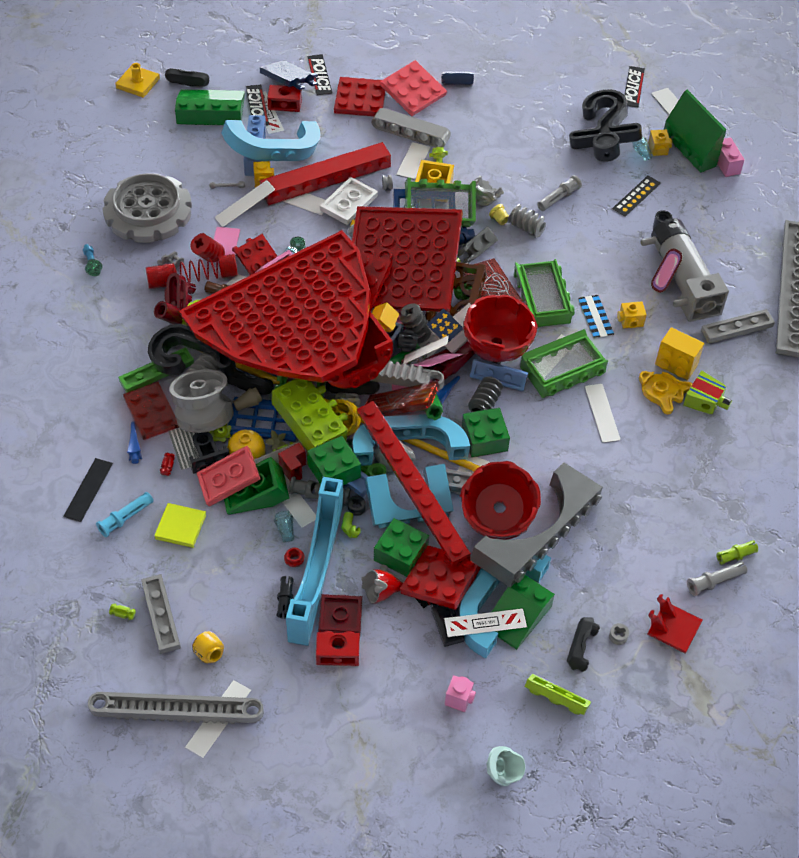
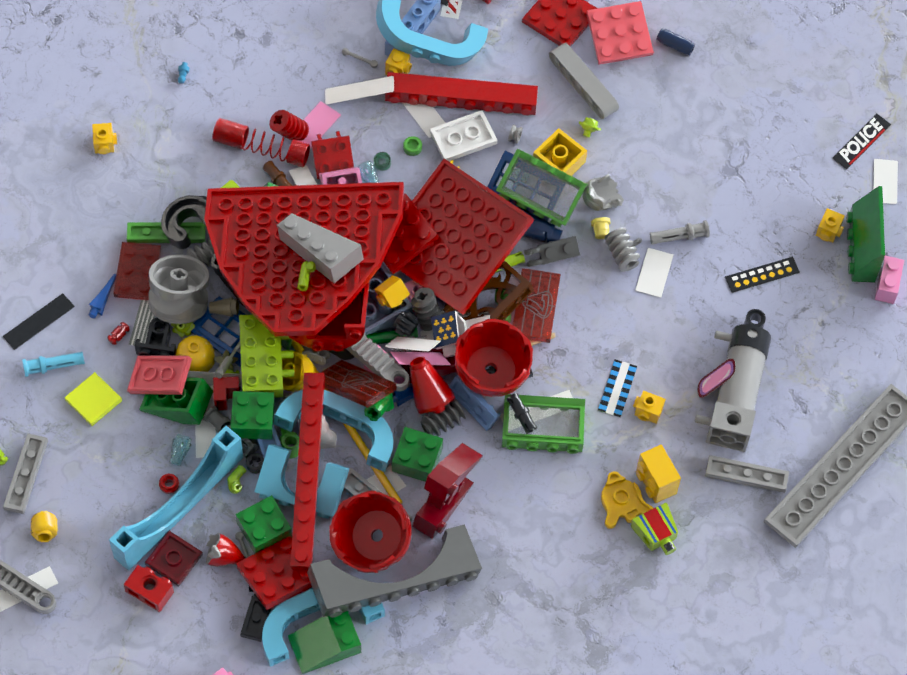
camera: 30 degrees right, 10 degrees up
clear green bush [85,259,103,276] -> none
light grey piece [103,173,192,243] -> none
dark red piece [154,273,196,324] -> none
light grey piece [157,251,184,270] -> none
black pin [276,576,294,619] -> none
white sticker [396,142,430,179] -> none
white sticker [444,609,527,637] -> none
window [513,259,575,327] -> none
black piece [569,89,642,162] -> none
white sticker [585,384,620,442] -> none
clear light blue cone [632,136,653,161] -> none
none -> yellow brick [92,123,117,154]
none -> light grey piece [215,341,241,378]
none -> light grey wedge [277,213,364,283]
none -> lime arm [297,261,316,291]
none -> bright green tile [403,136,422,156]
none -> red cone [410,357,455,414]
none -> dark red wedge [412,443,483,539]
none -> black pin [506,393,537,434]
none -> white sticker [635,248,674,297]

